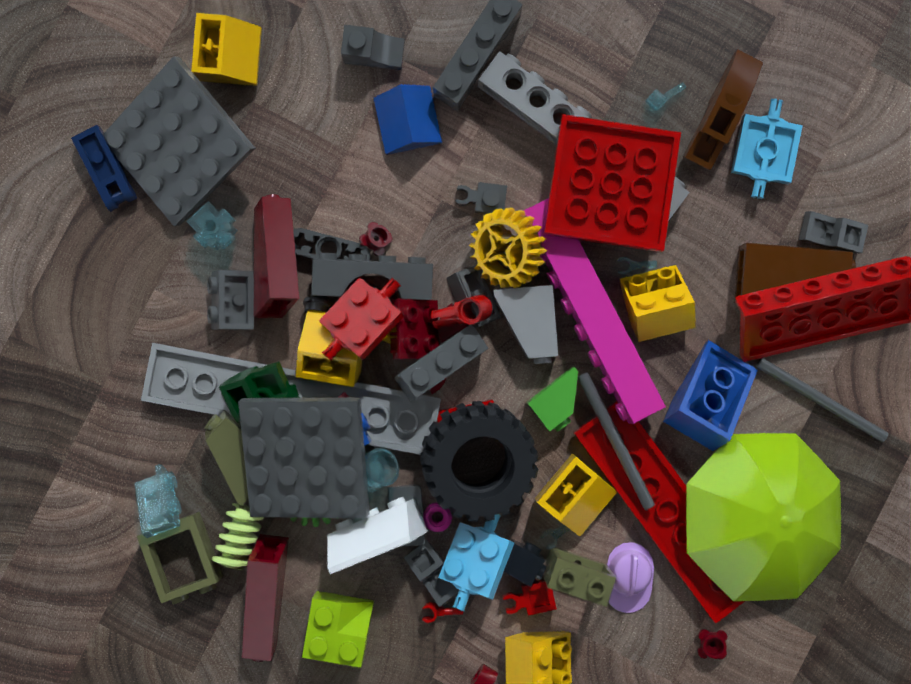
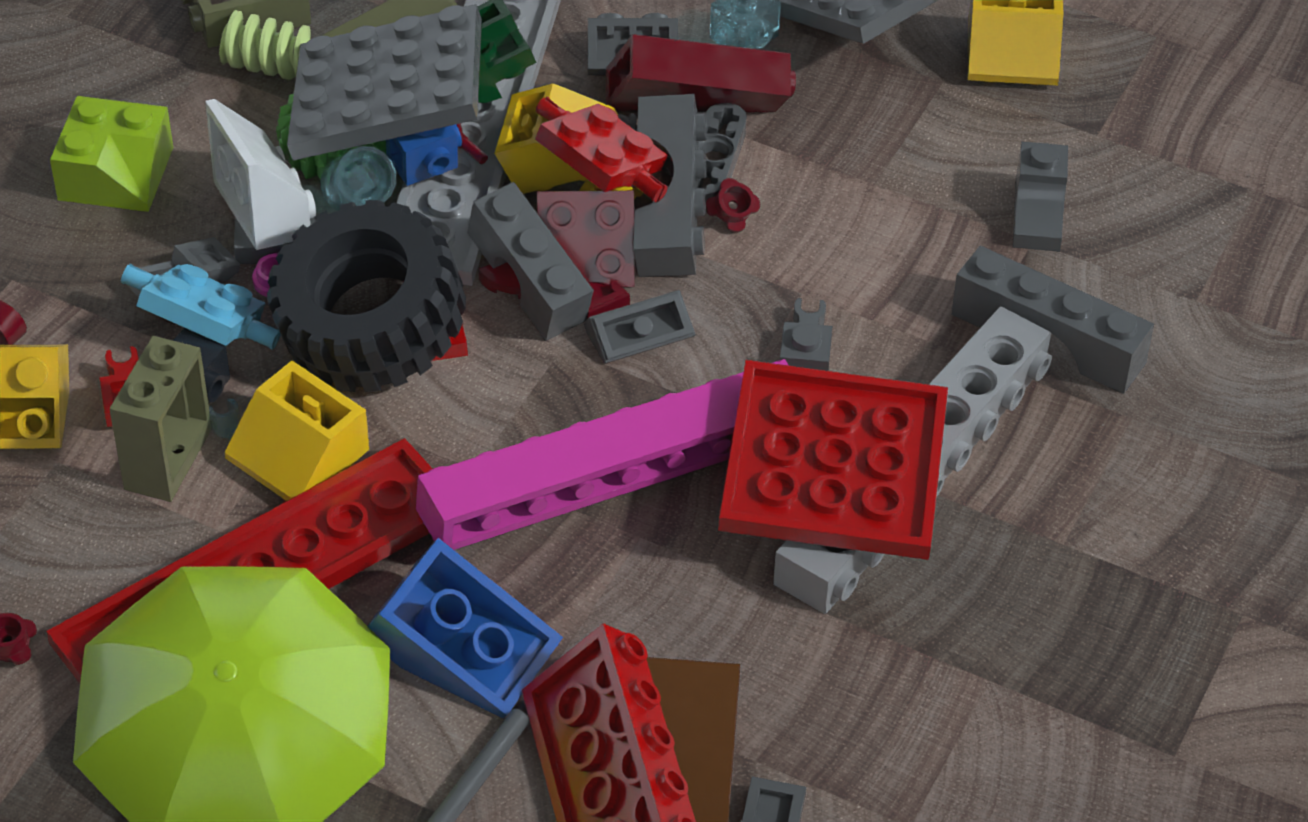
camera: 85 degrees right, 40 degrees down
dark red slope [242,534,289,662] -> none
blue slope [374,84,442,155] -> none
red hand [422,602,463,623] -> none
red pin [431,295,493,329] -> none
yellow gear [469,208,548,288] -> none
light grey slope [493,285,558,364] -> none
bright green slope [526,367,578,432] -> none
dark grey piece [578,372,655,510] -> none
lavender piece [607,542,654,613] -> none
clear light blue hand [617,257,657,275] -> none
yellow slope [620,265,696,342] -> none
clear light blue hand [645,82,686,110] -> none
reddish brown slope [683,49,763,170] -> none
medium azure plate [731,99,803,199] -> none

